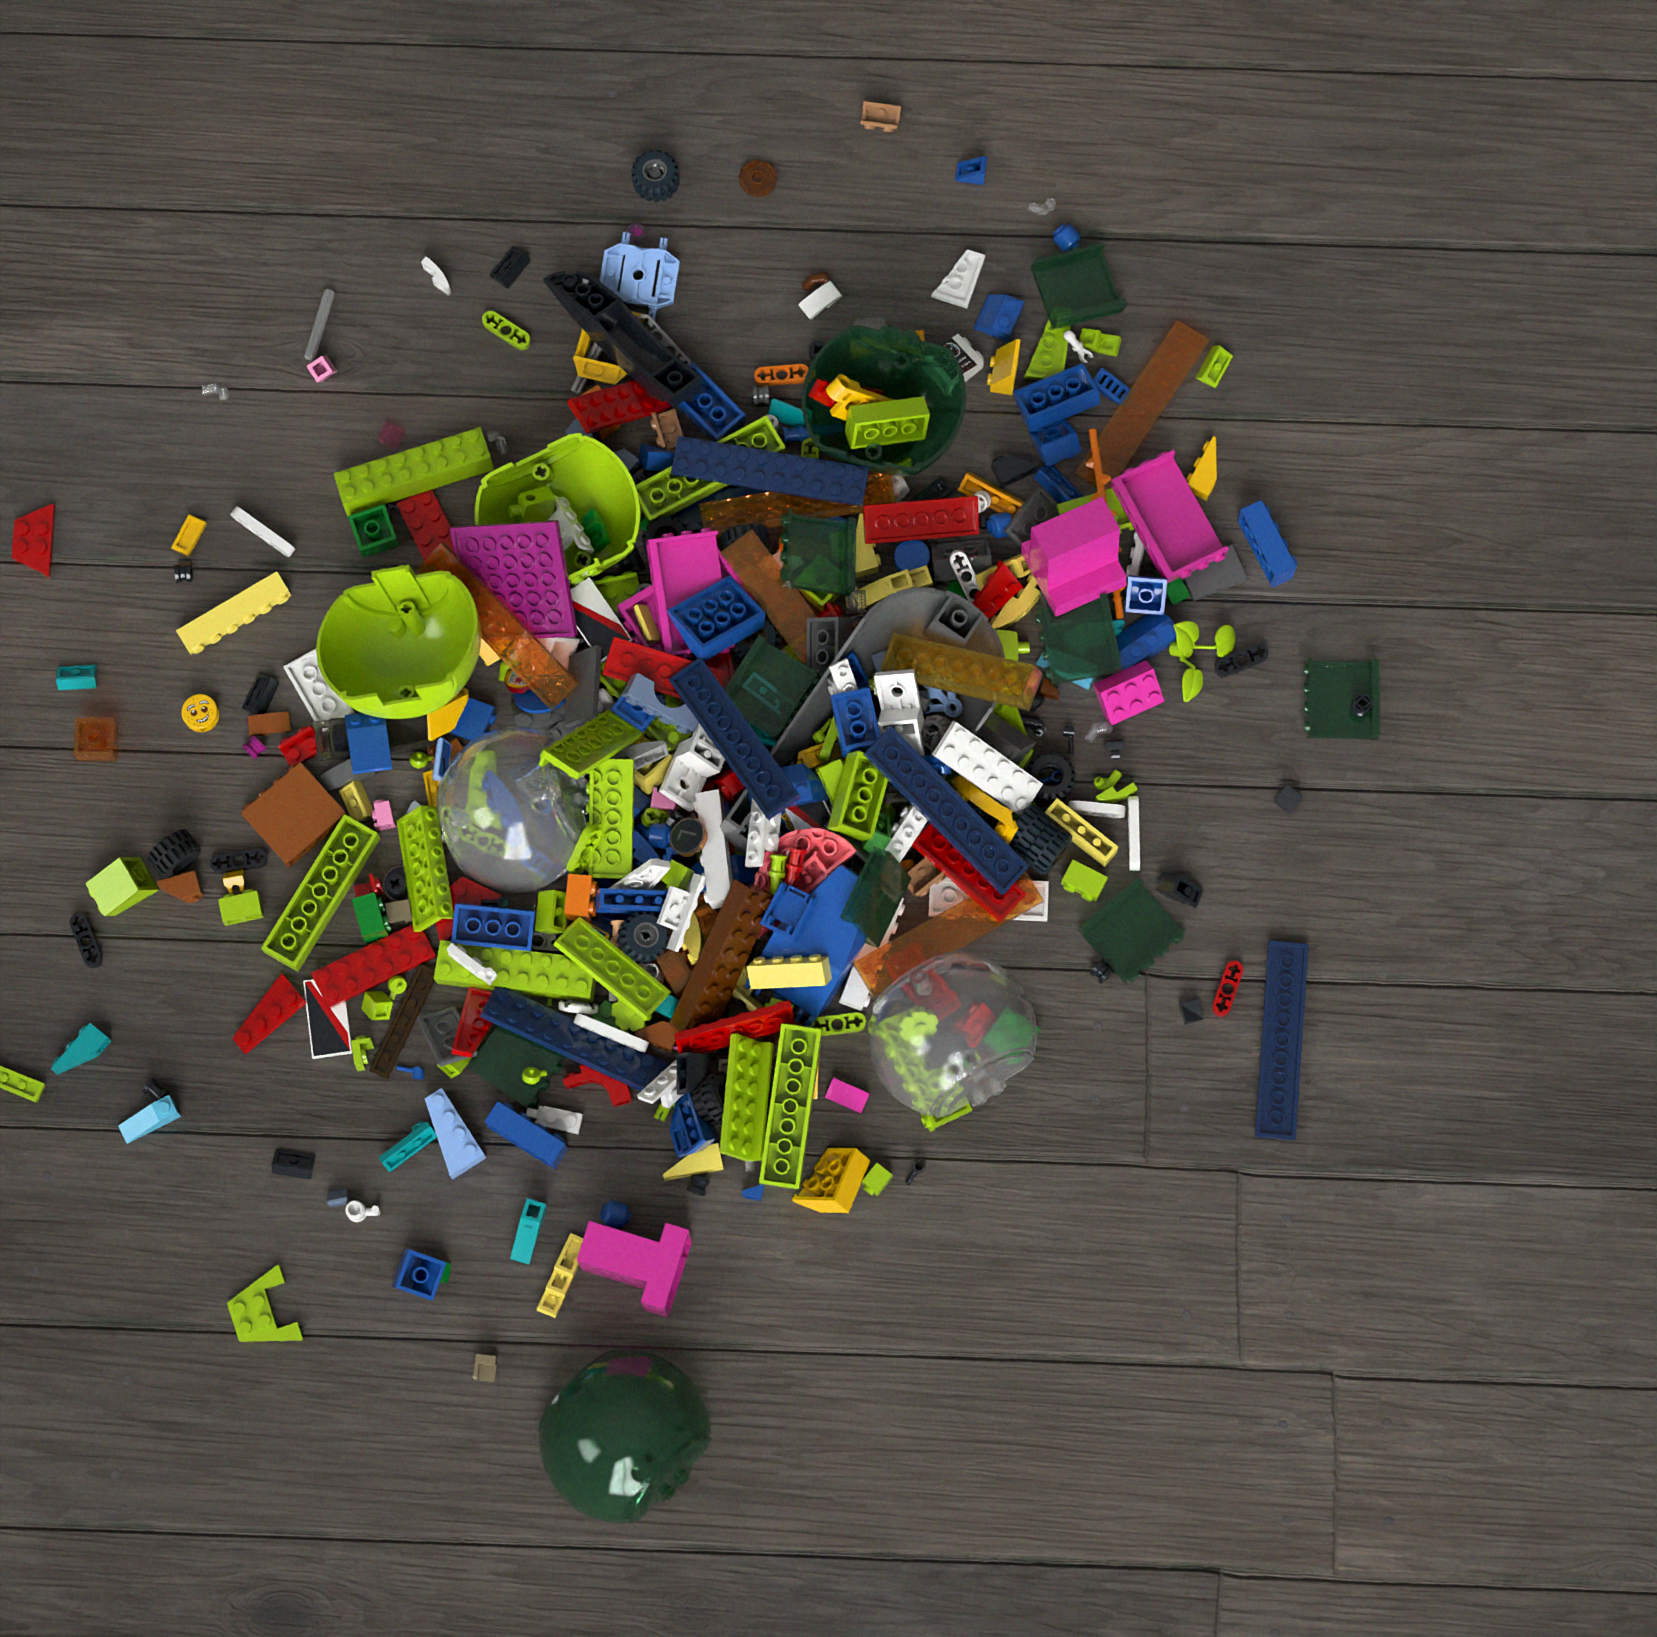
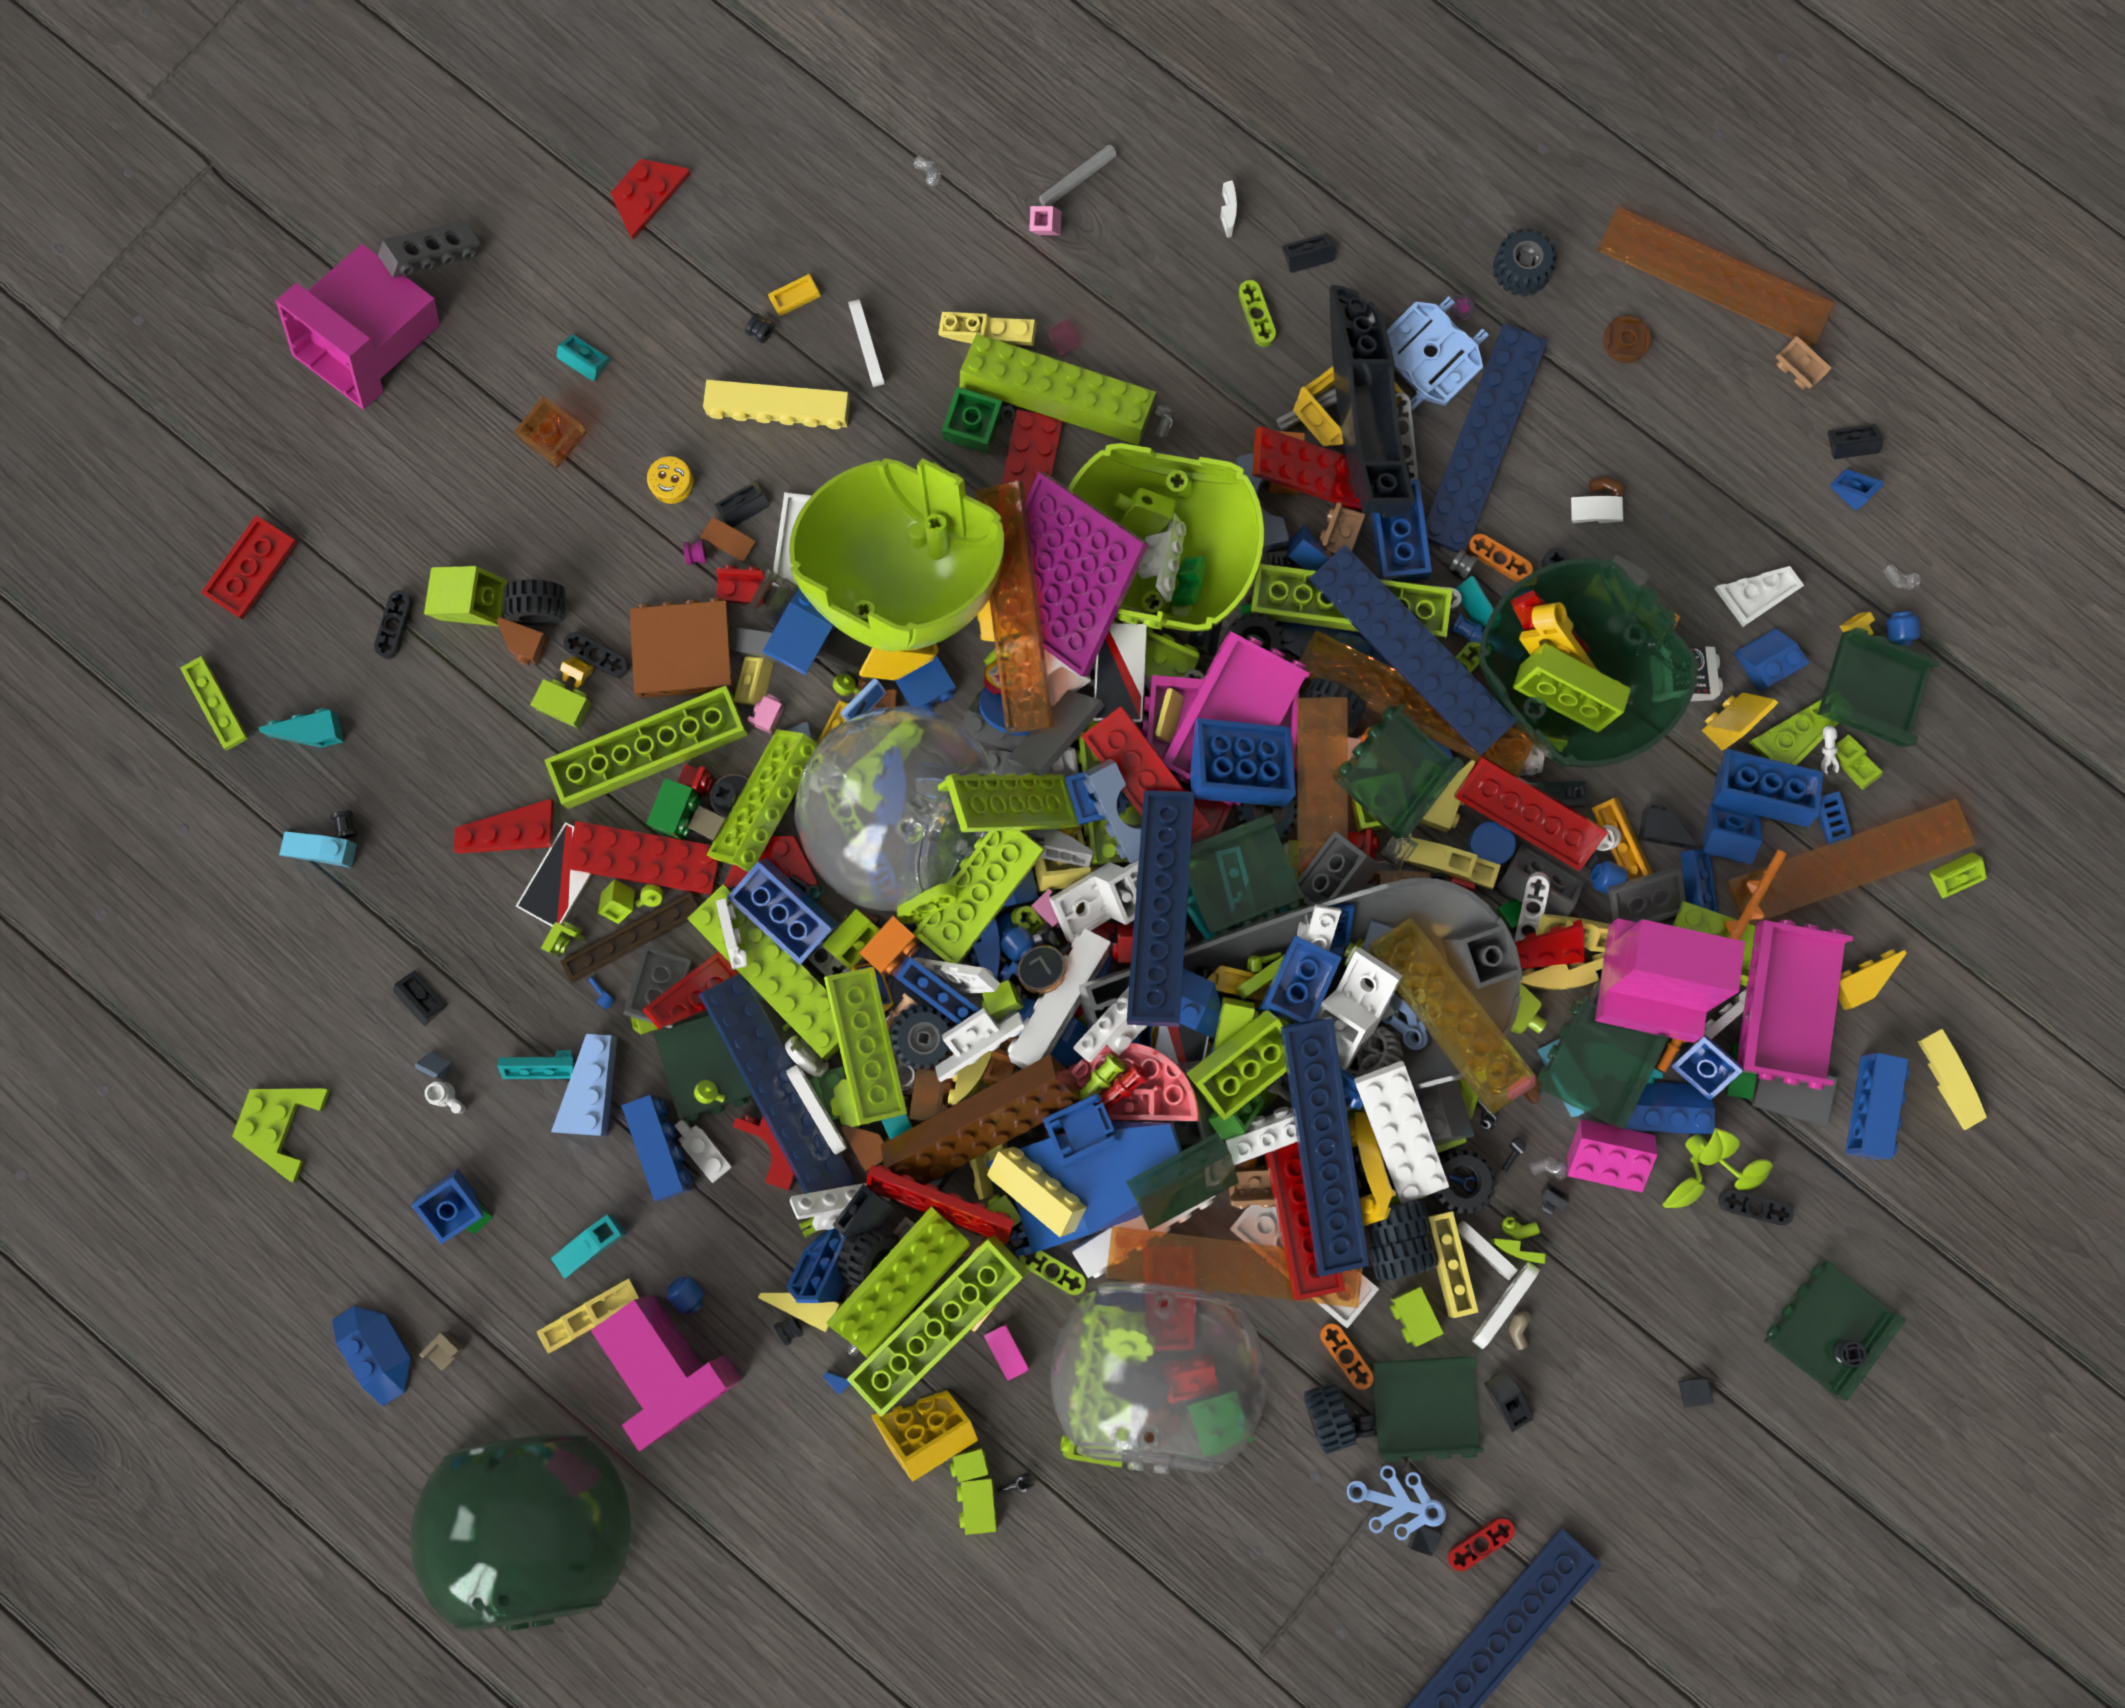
camera: 40 degrees right, 5 degrees up
none -> blue wedge [332,1306,411,1406]
none -> light yellow slope [939,312,1037,346]
none -> lime brick [957,1476,997,1535]
none -> black wheel [1304,1382,1357,1455]
none -> orange beam [1320,1323,1373,1390]
none -> light blue plant [1347,1465,1446,1540]
none -> dark blue plate [1425,323,1548,553]
none -> dark tan arm [1508,1311,1531,1350]
none -> clear orange plate [1597,207,1834,347]
none -> black slope [1828,424,1884,459]
none -> yellow tile [1840,612,1875,640]
none -> light yellow slope [1918,1029,1987,1130]

